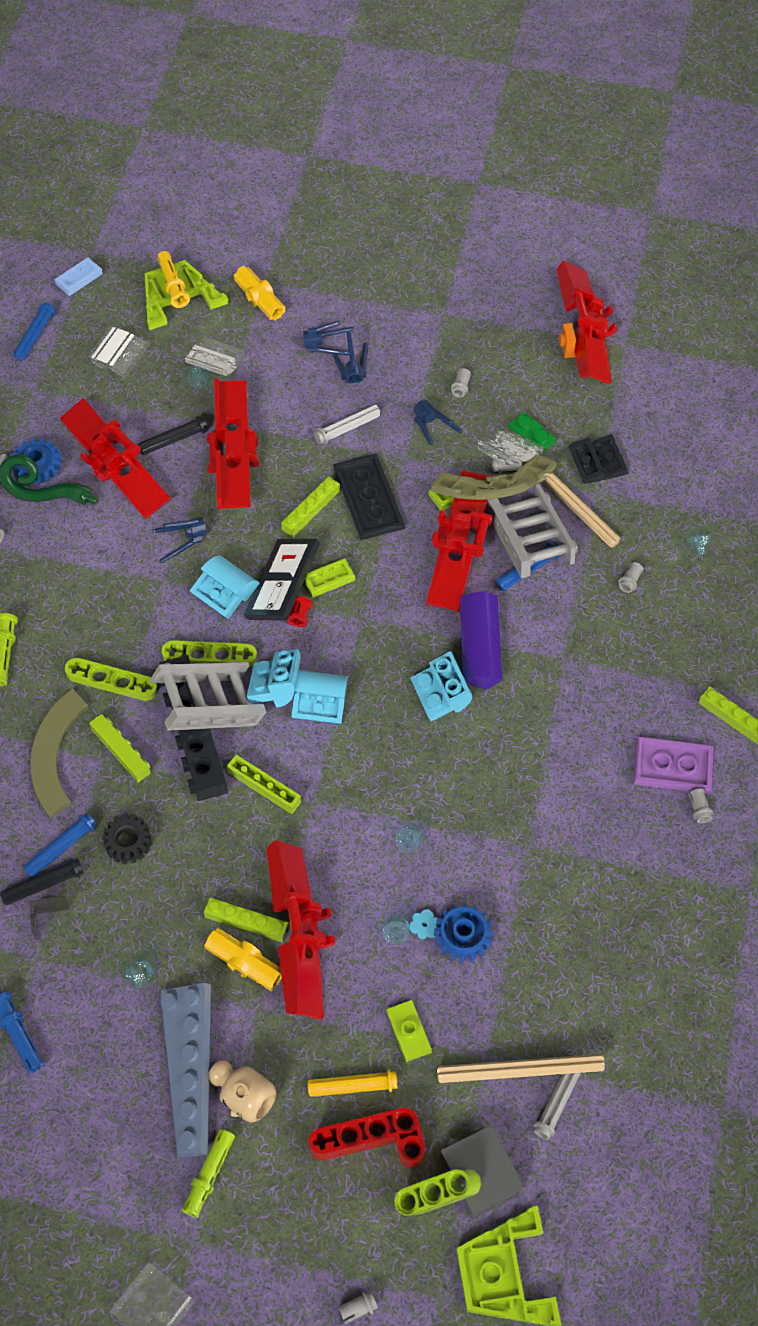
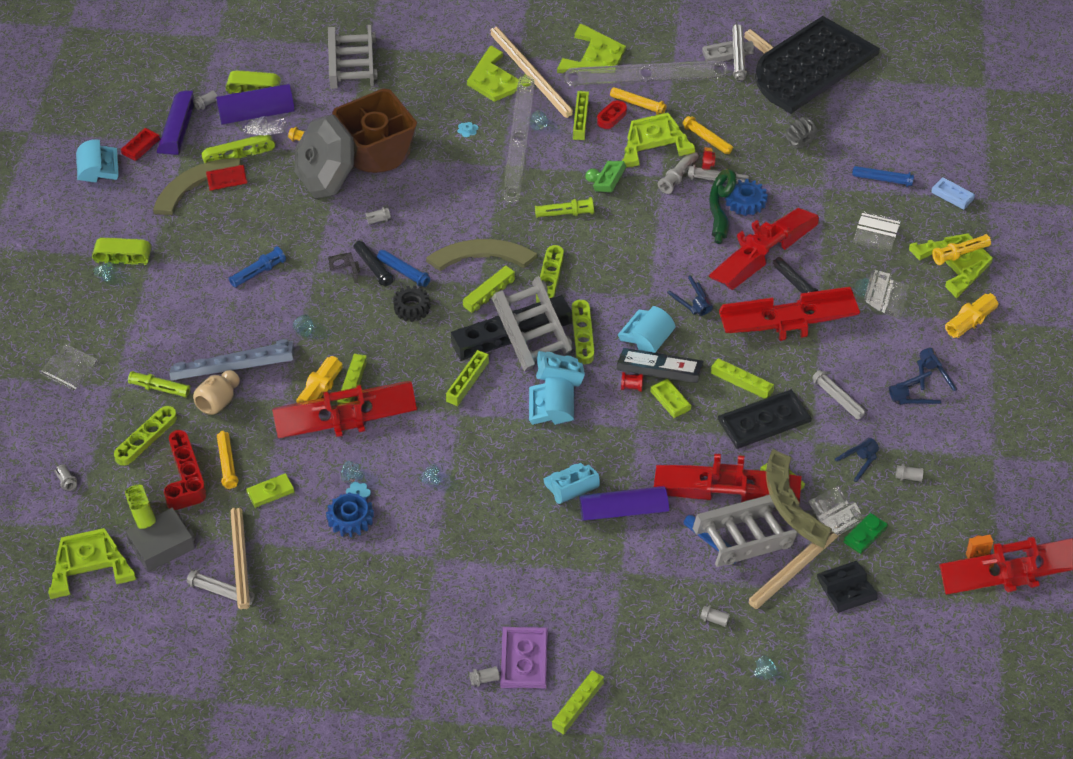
camera: 85 degrees right, 10 degrees down
none -> lime beam [114,406,177,466]

